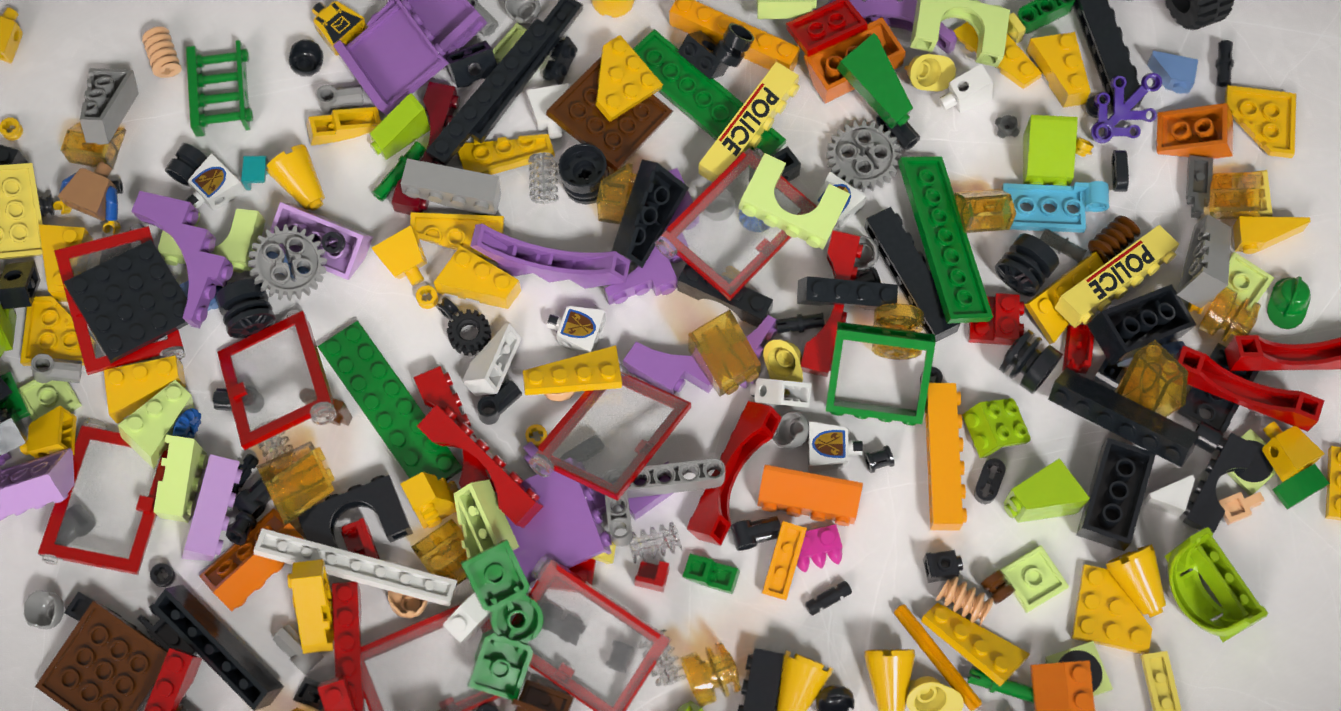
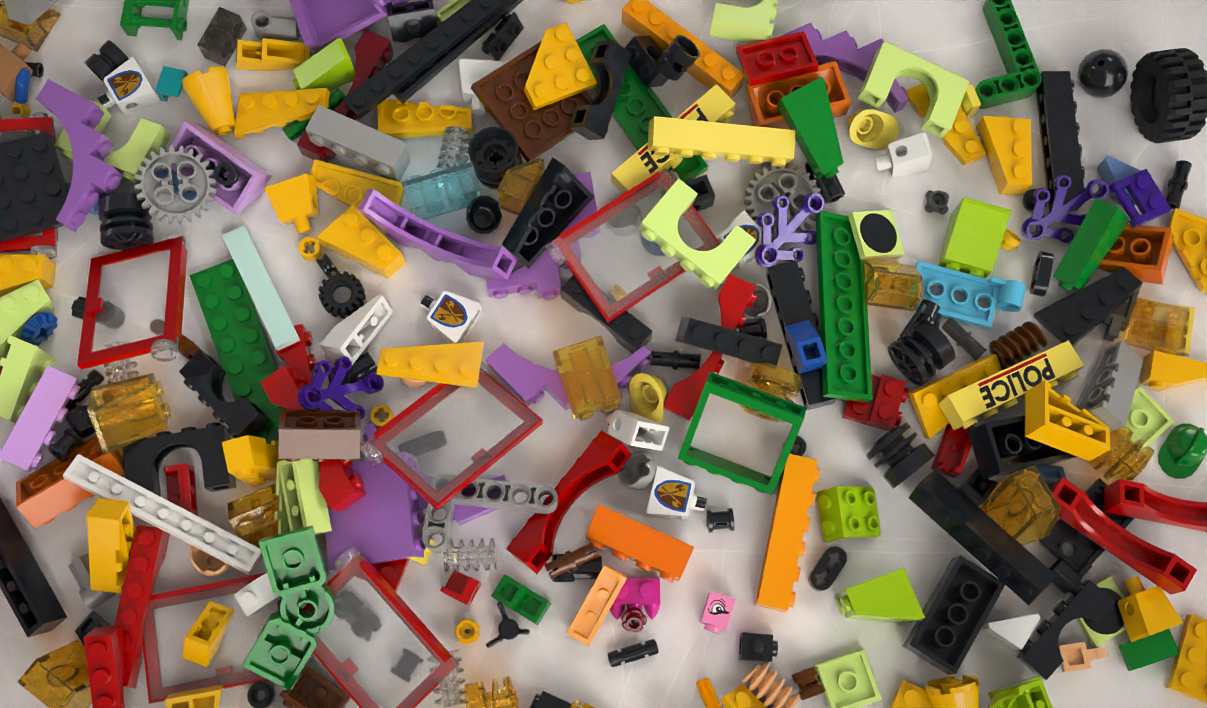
camera: 10 degrees right, 5 degrees up
none -> black arch [179,350,270,438]
none -> yellow arch [182,601,234,667]
none -> clear smoke brick [197,7,247,67]
none -> light aqua tile [222,226,300,351]
none -> yellow wing [234,88,330,140]
none -> slope [278,410,361,462]
none -> dark purple plant [298,356,384,420]
none -> clear light blue slope [402,161,482,220]
none -> yellow plate [454,618,480,645]
none -> black hair [466,196,502,234]
none -> black plant [486,602,530,648]
none -> reddish brown pin [545,542,599,579]
none -> black arch [569,40,632,140]
none -> dark red plate [621,607,647,632]
none -> light yellow brick [648,116,795,166]
none -> bright pink brick [700,591,736,634]
none -> plant [755,193,824,267]
none -> blue slope [784,320,827,374]
none -> tile [848,210,904,260]
none -> black plant [900,299,943,338]
none -> yellow wedge [1025,380,1110,461]
none -> black wing [1033,267,1143,346]
none -> green slope [1053,198,1130,292]
none -> dark purple plate [1109,169,1172,228]

